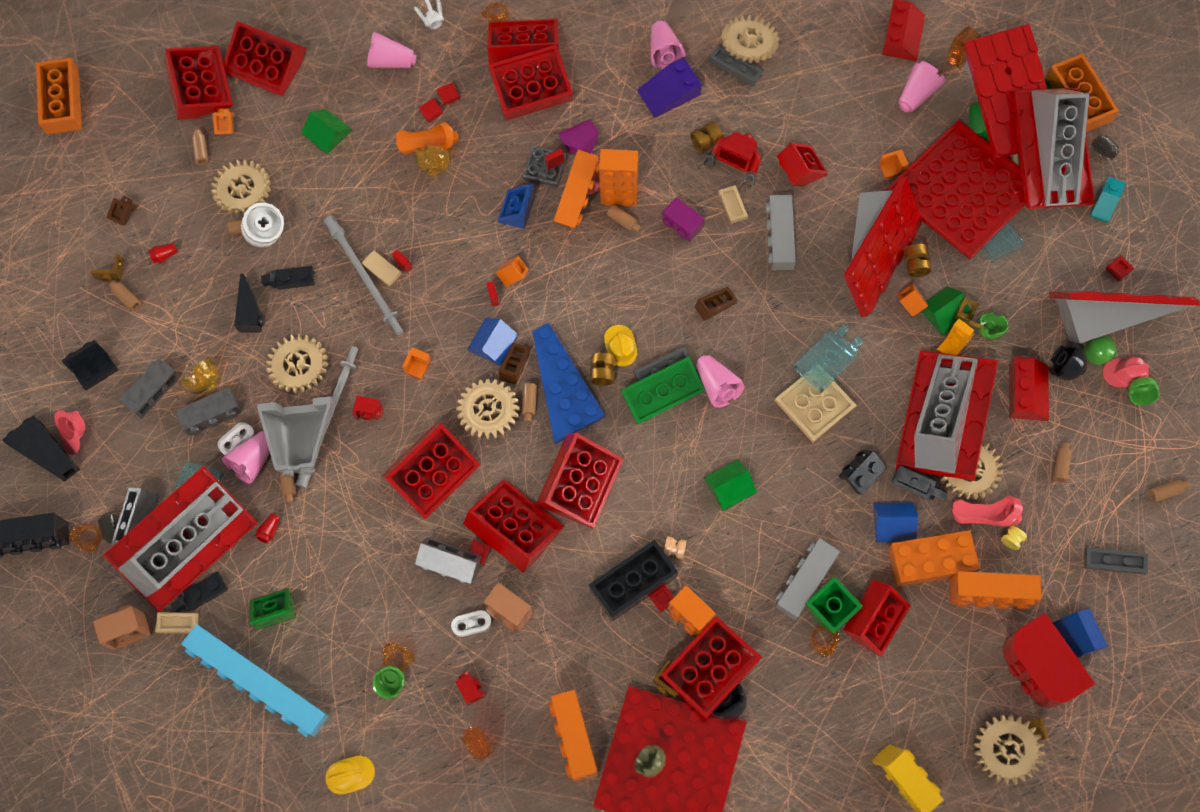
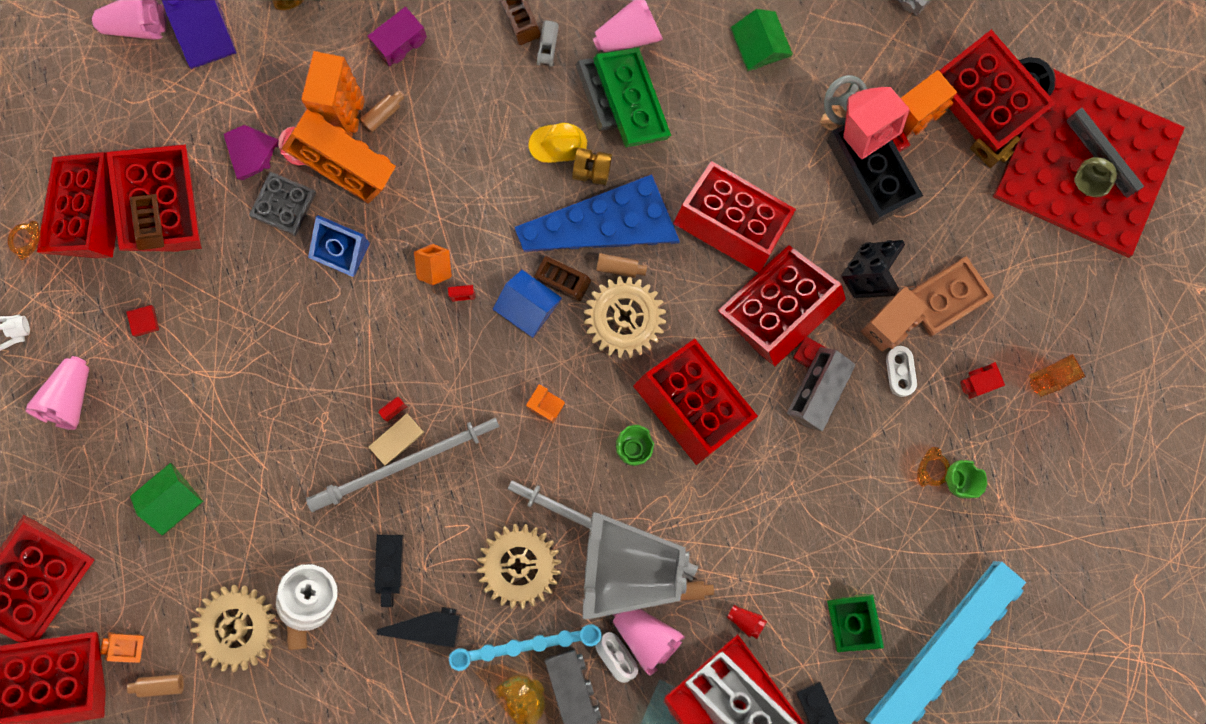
camera: 90 degrees left, 10 degrees up
yellow piece [326,756,375,795] -> none
red brick [352,395,384,421] -> none
orange hair [395,122,459,154] -> none
clear yellow cylinder [415,145,452,177] -> none
red tile [418,98,443,123] -> none
red tile [545,149,564,170] -> none
orange brick [548,689,598,782] -> none
none -> reddish brown slope [130,194,164,250]
none -> medium azure bar [449,624,601,671]
none -> light grey bar [537,21,559,67]
none -> bright green hair [616,424,655,466]
none -> coral piece [824,75,910,160]
none -> black bracket [841,240,905,298]
none -> nougat tile [911,256,994,337]
none -> dark grey tile [1066,108,1144,198]

